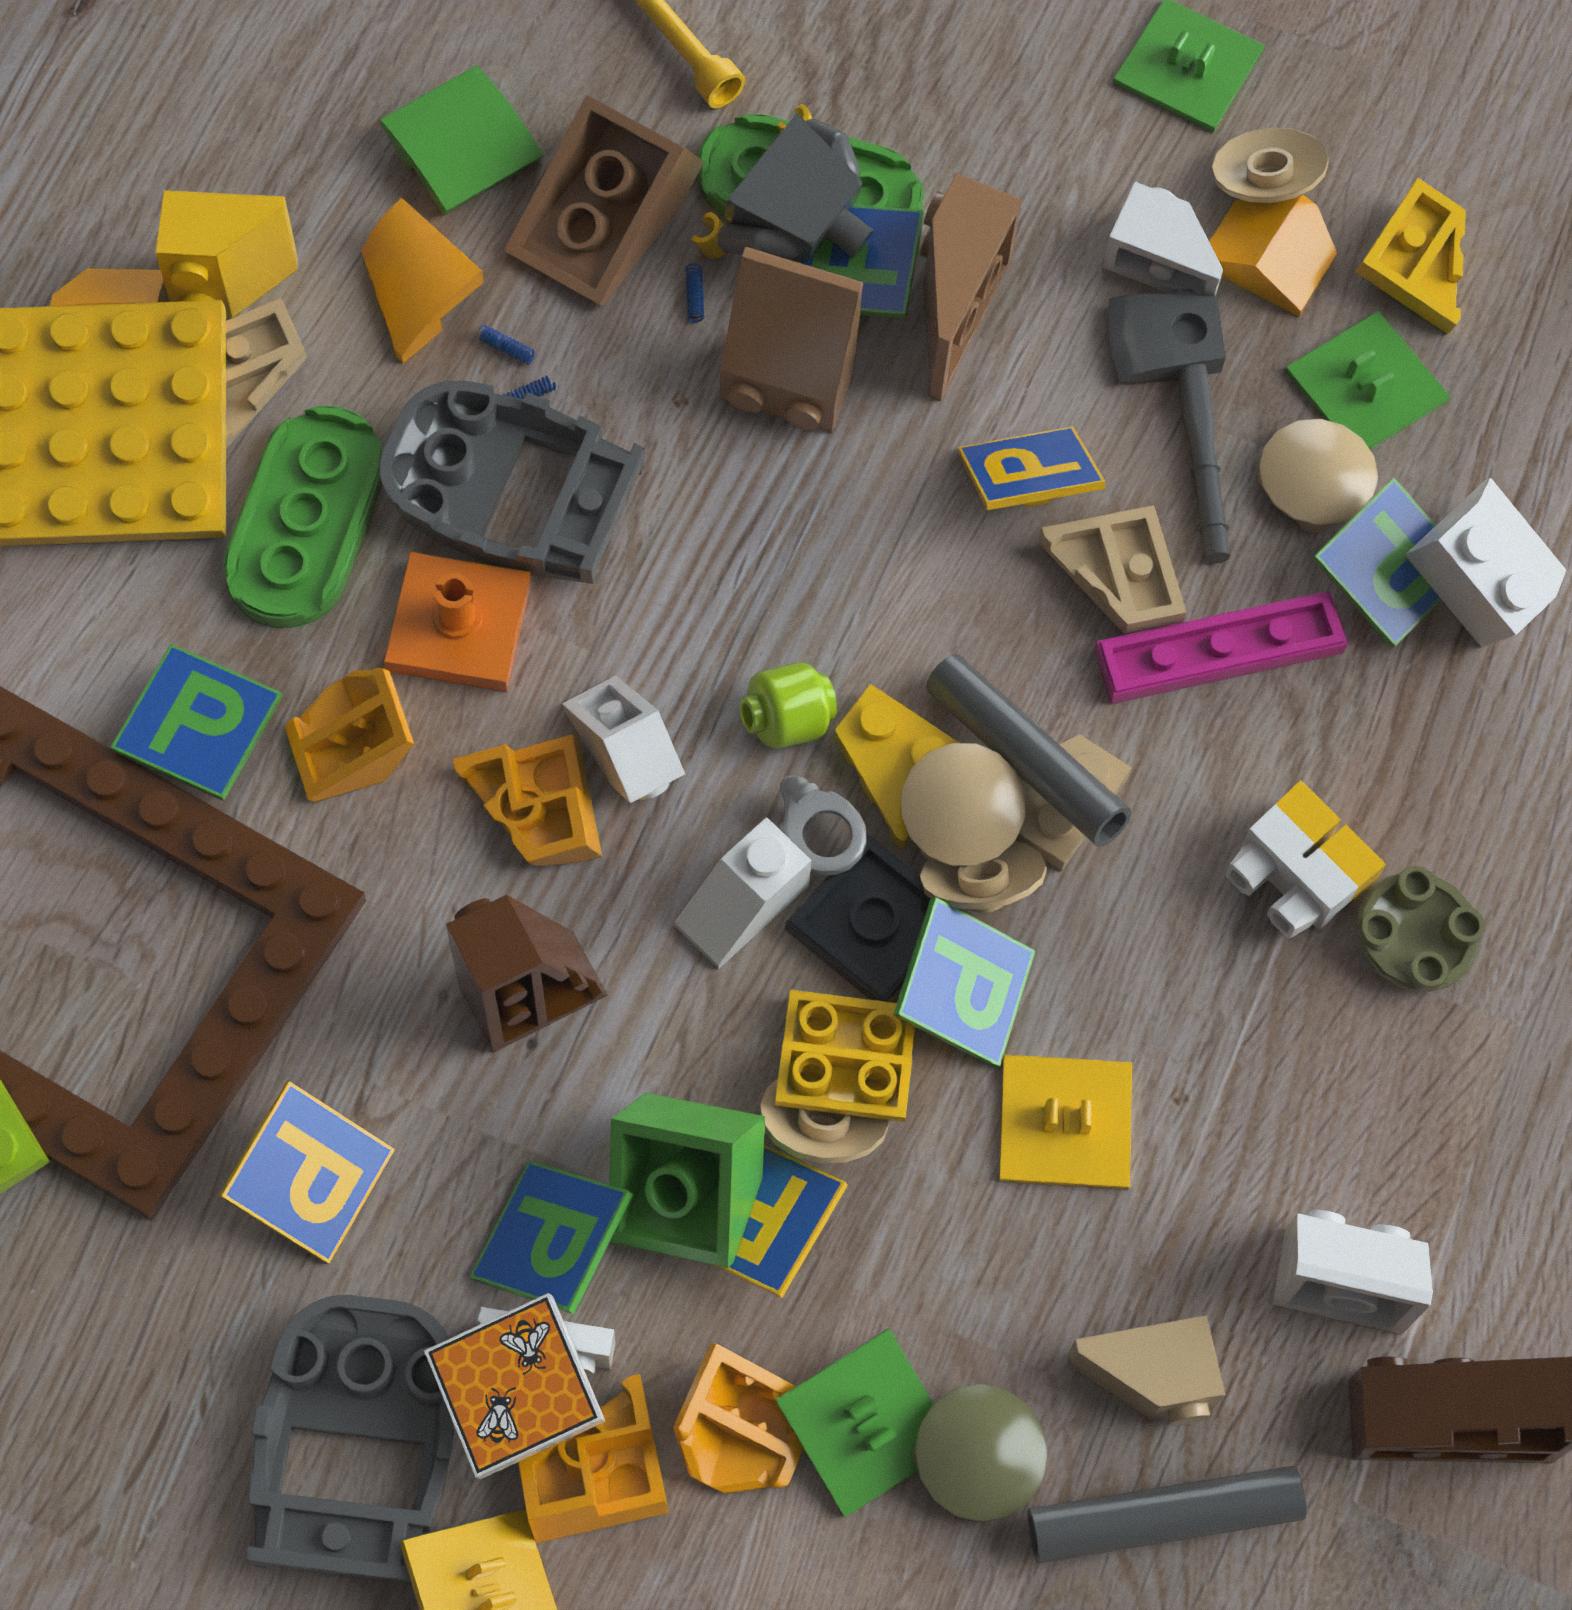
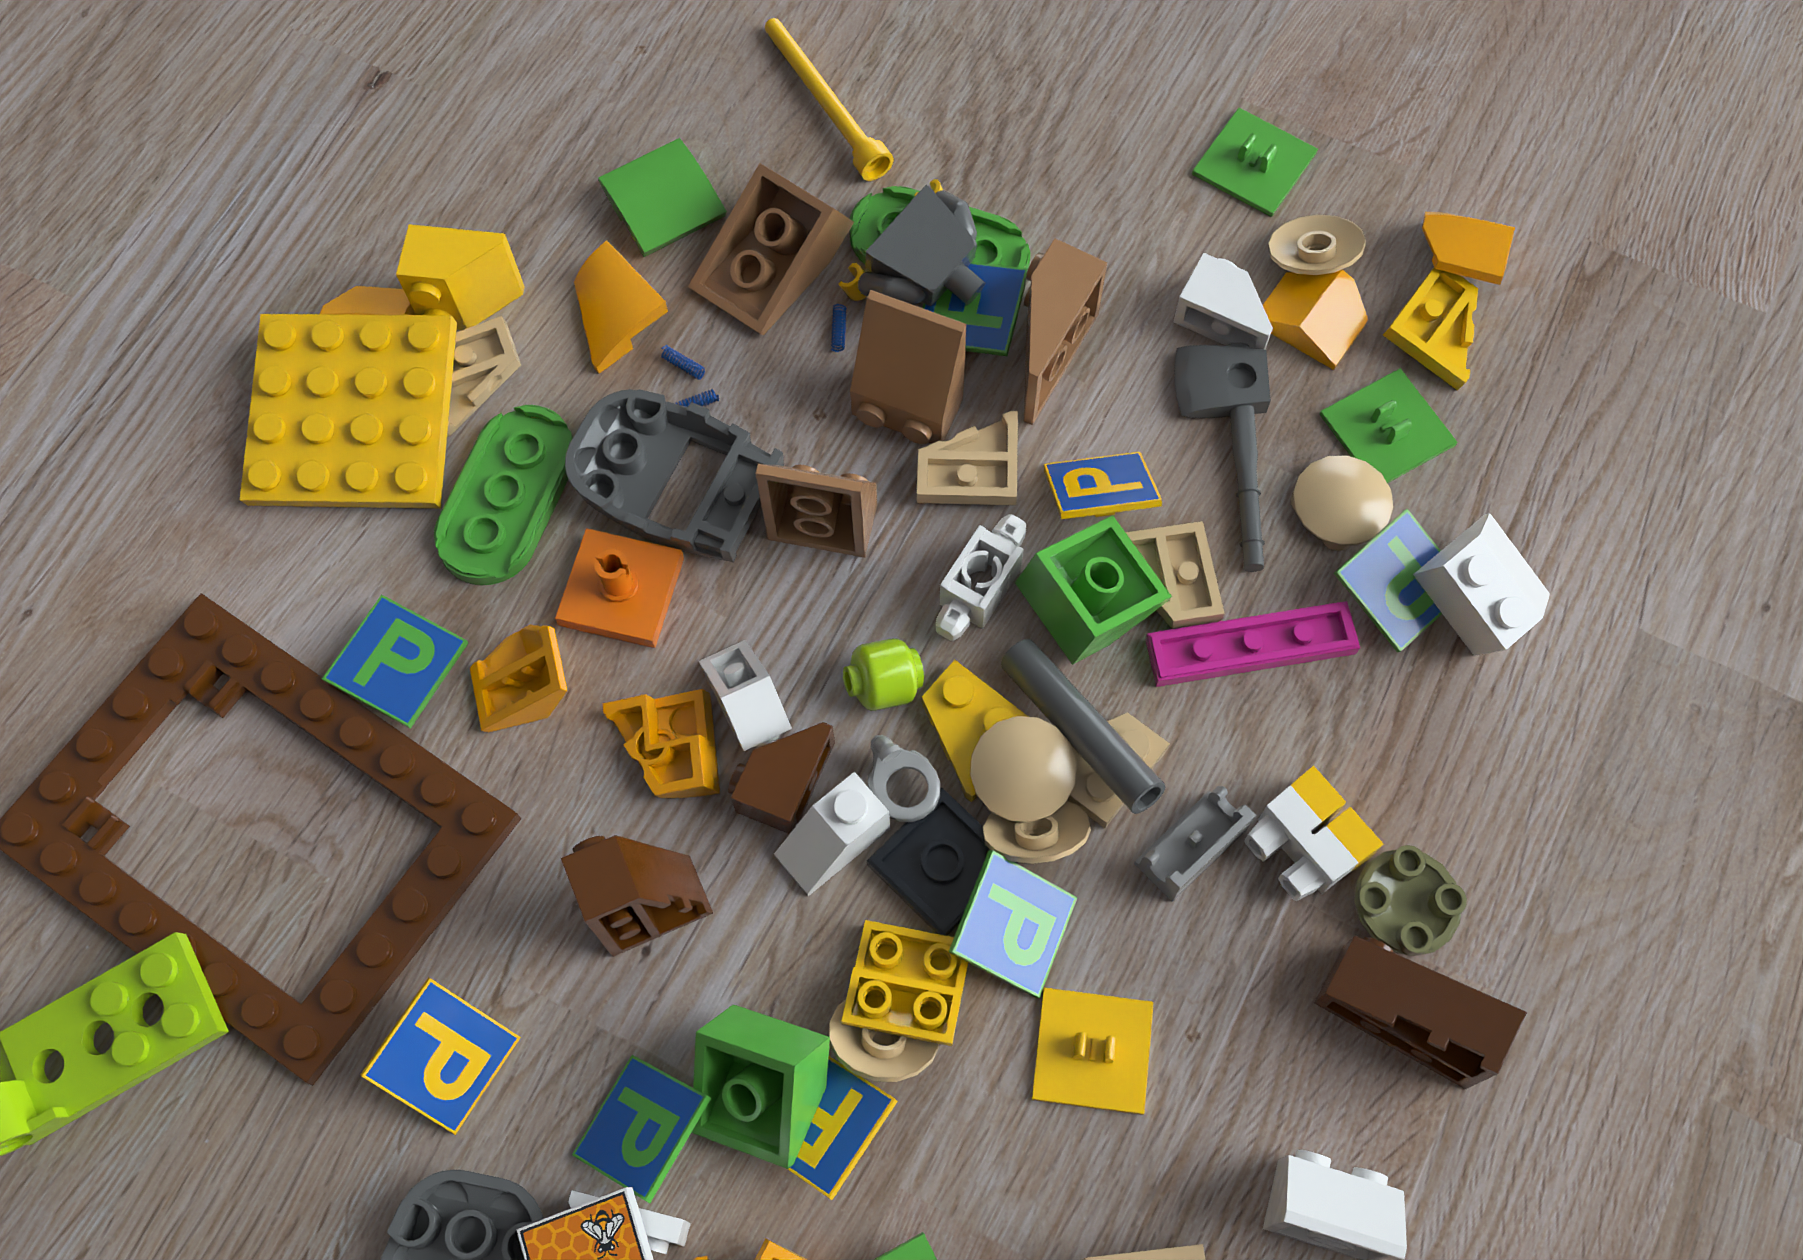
camera: 10 degrees right, 0 degrees up
none -> reddish brown slope [728,722,835,834]
none -> medium nougat slope [755,464,877,558]
none -> tan wing [917,411,1018,505]
none -> white piece [936,514,1026,641]
none -> bright green slope [1015,515,1172,665]
none -> light grey hinge [1134,786,1256,902]
none -> reddish brown wedge [1314,936,1527,1089]
none -> light orange slope [1422,211,1515,285]

